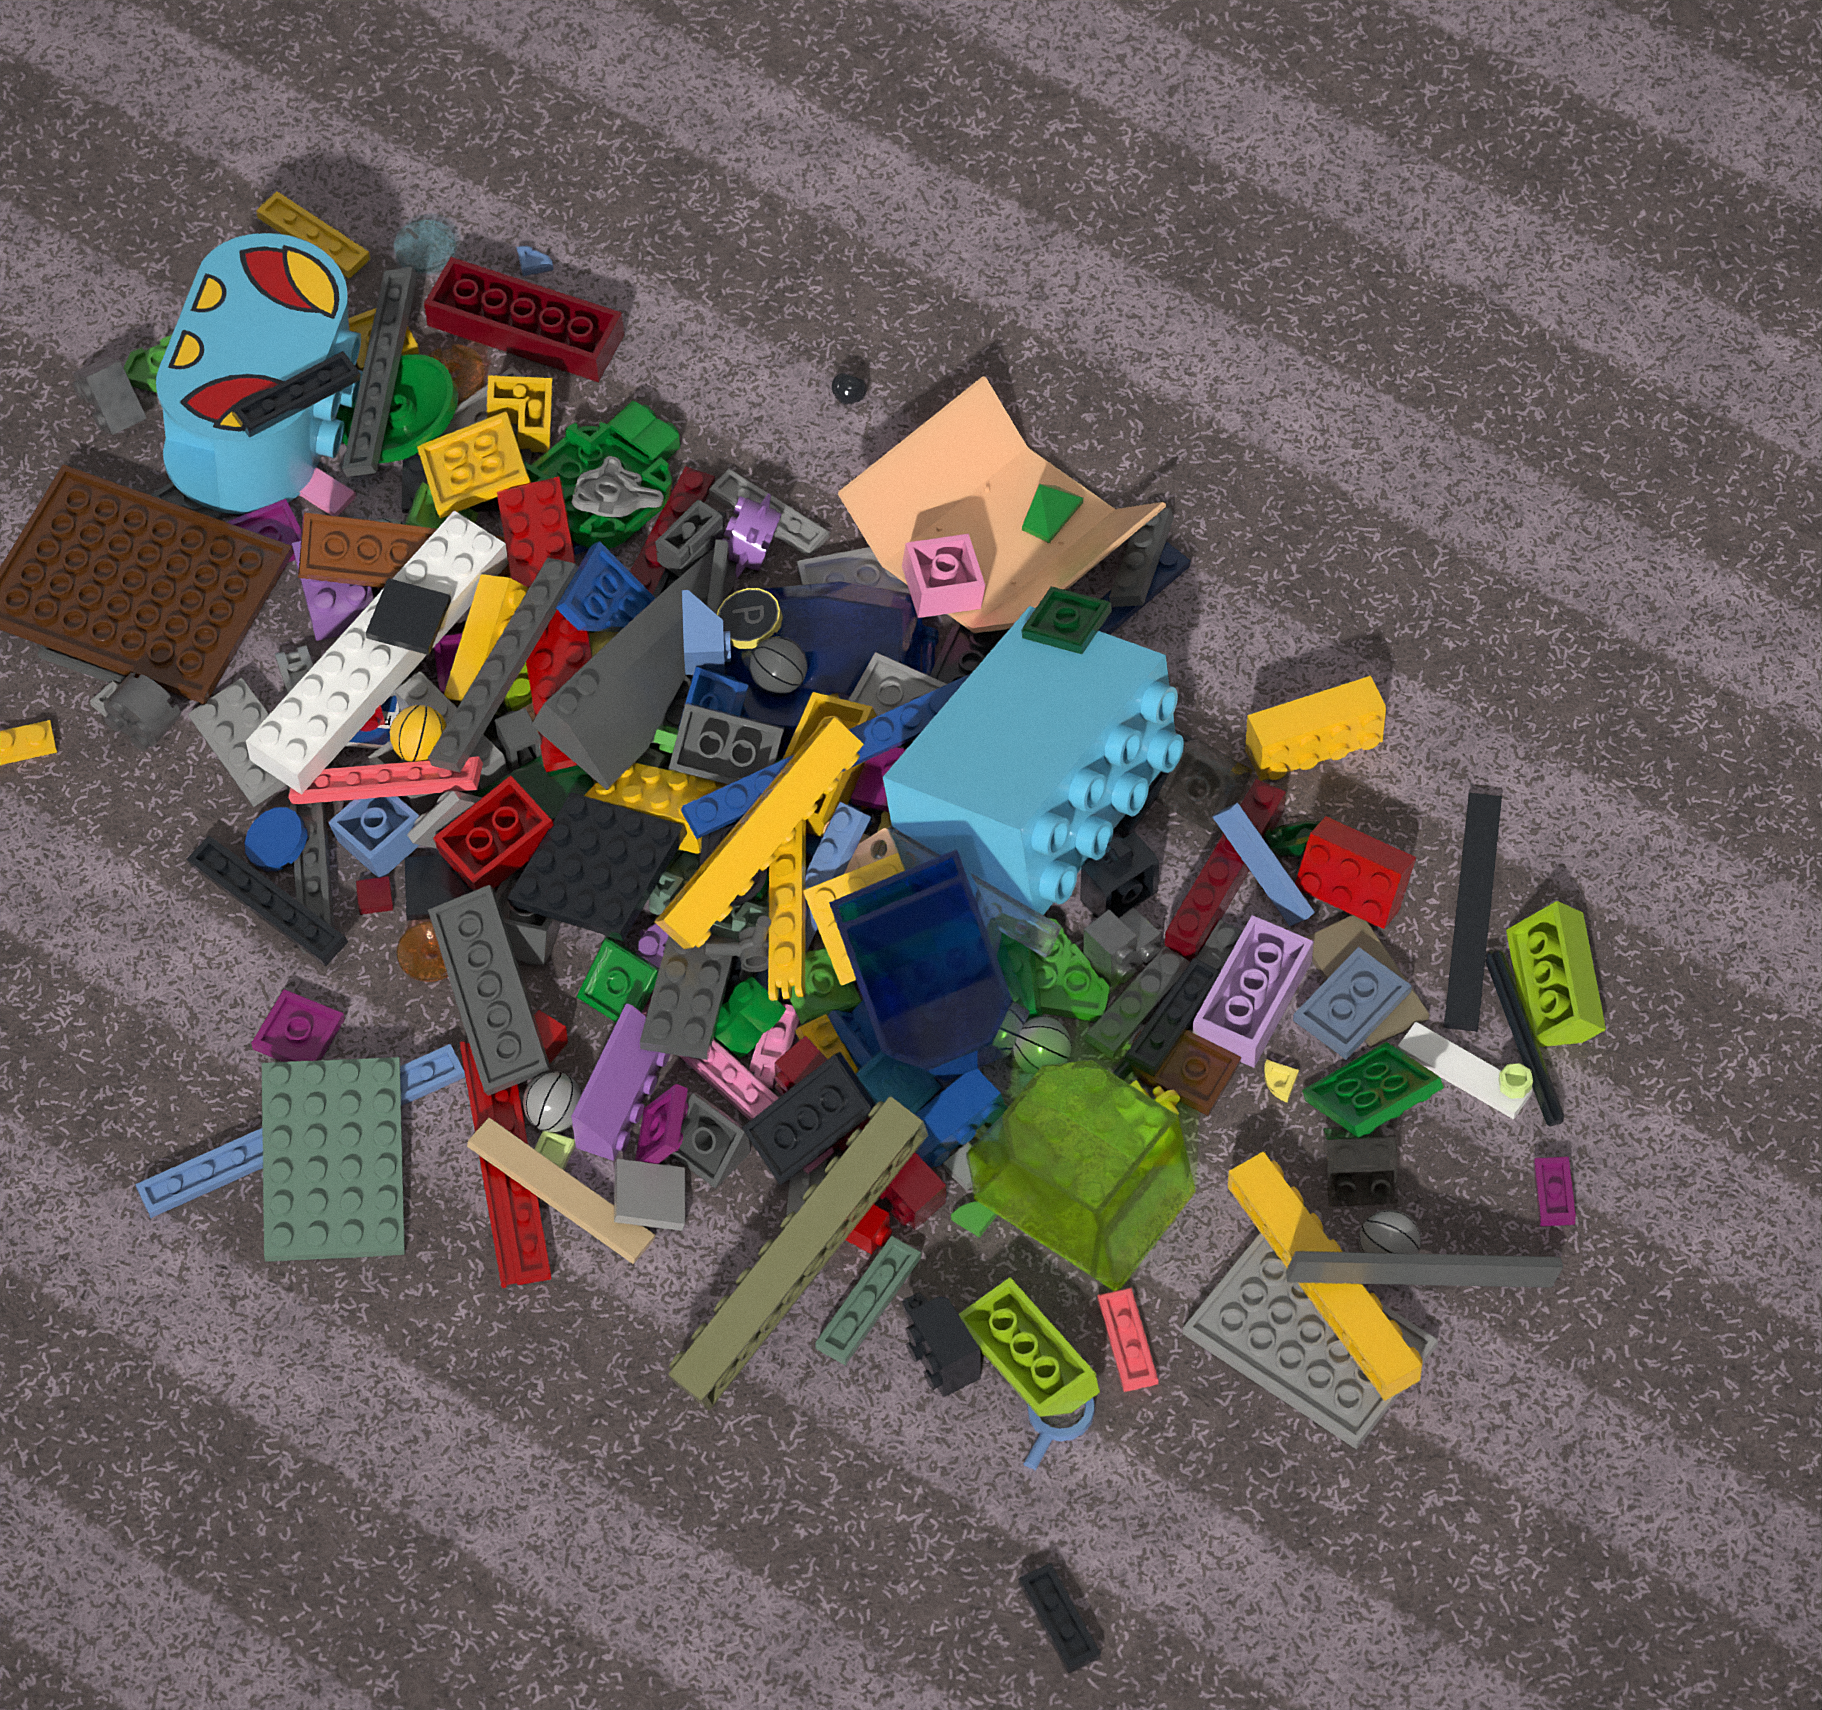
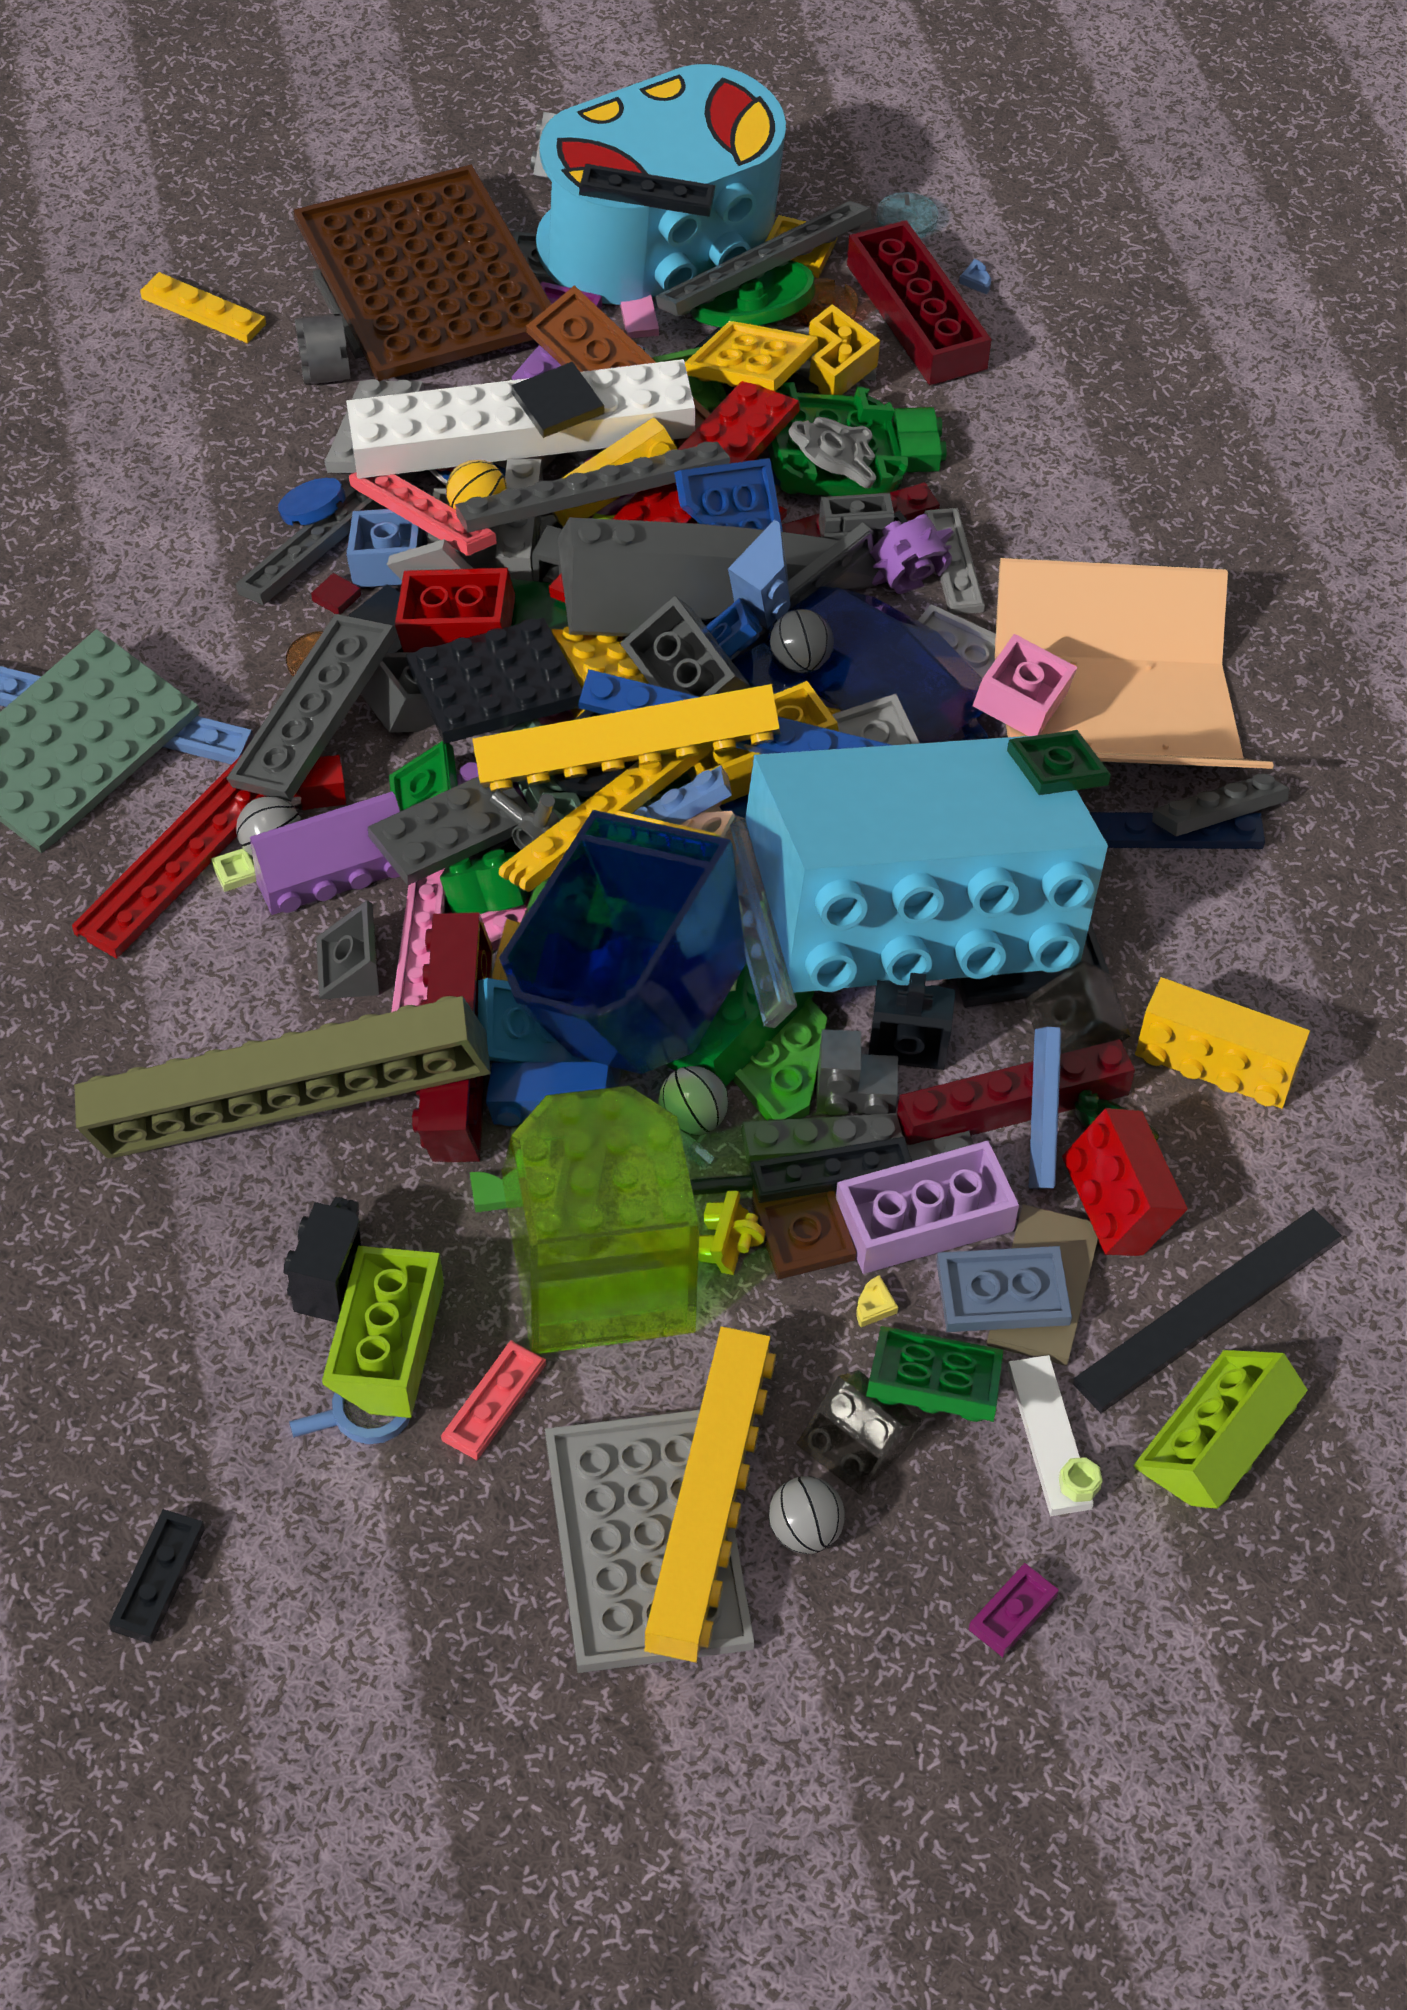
camera: 40 degrees right, 5 degrees down
black plate [186,836,348,966] -> none
magenta plate [251,989,345,1062] -> none
yellow plate [256,191,370,279] -> none
tan tile [467,1118,655,1264] -> none
light grey tile [614,1159,685,1231] -> none
magenta plate [635,1084,688,1164] -> none
black tile [717,588,783,649] -> none
black tile [742,1052,876,1185] -> none
sand green plate [815,1236,921,1366] -> none
black piece [831,372,867,405] -> none
red brick [846,1204,892,1255] -> none
green slope [1022,484,1083,543] -> none
dark grey tile [1285,1251,1563,1288] -> none
black axle [1485,950,1564,1126] -> none

